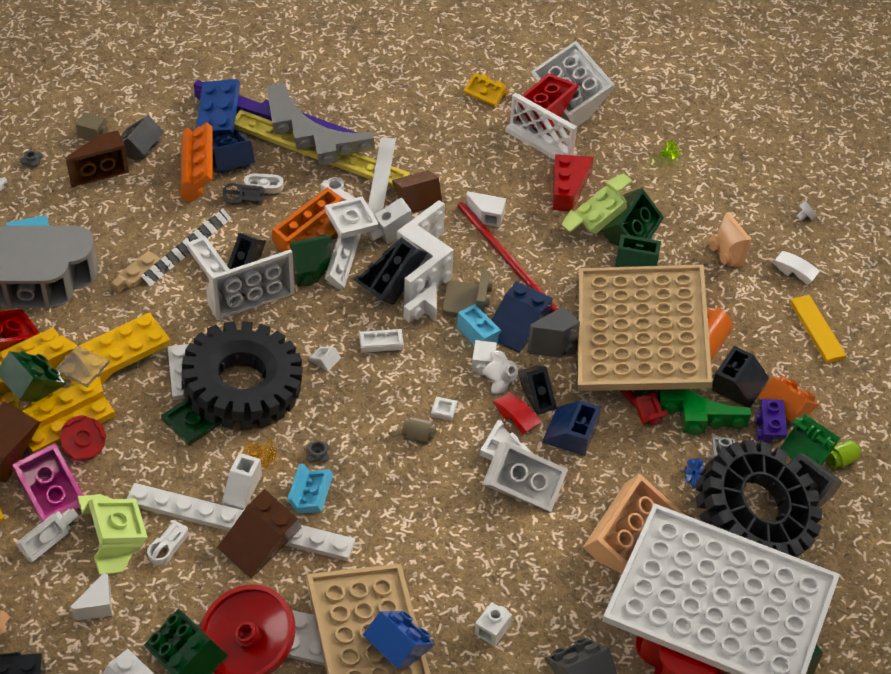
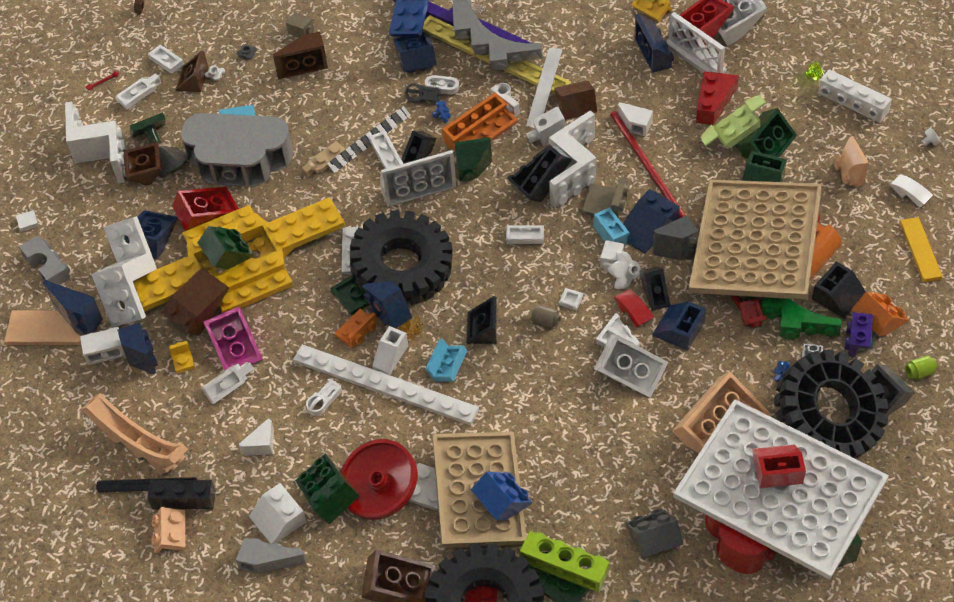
camera: 15 degrees right, 5 degrees up
clear piece [56,345,109,387] -> none
red tile [59,415,106,461] -> none
yellowish green piece [77,494,148,575] -> none
dark grey slope [120,115,164,160] -> none
orange brick [180,122,213,202] -> none
reddish brown slope [217,489,302,578] -> none
dark grey plate [307,441,329,462] -> none
white slope [308,346,341,371] -> none
white plate [324,234,361,289] -> none
white plate [325,196,379,239] -> none
white slope [403,285,437,323] -> none
white brick [474,602,512,647] -> none
green hinge [780,413,841,465] -> none
none -> orange bracket [334,309,378,348]
none -> dark blue slope [363,281,413,329]
none -> blue plant [432,101,451,123]
none -> black slope [466,296,498,344]
none -> dark blue slope [634,14,674,73]
none -> red slope [752,444,806,488]
none -> white brick [818,70,892,123]

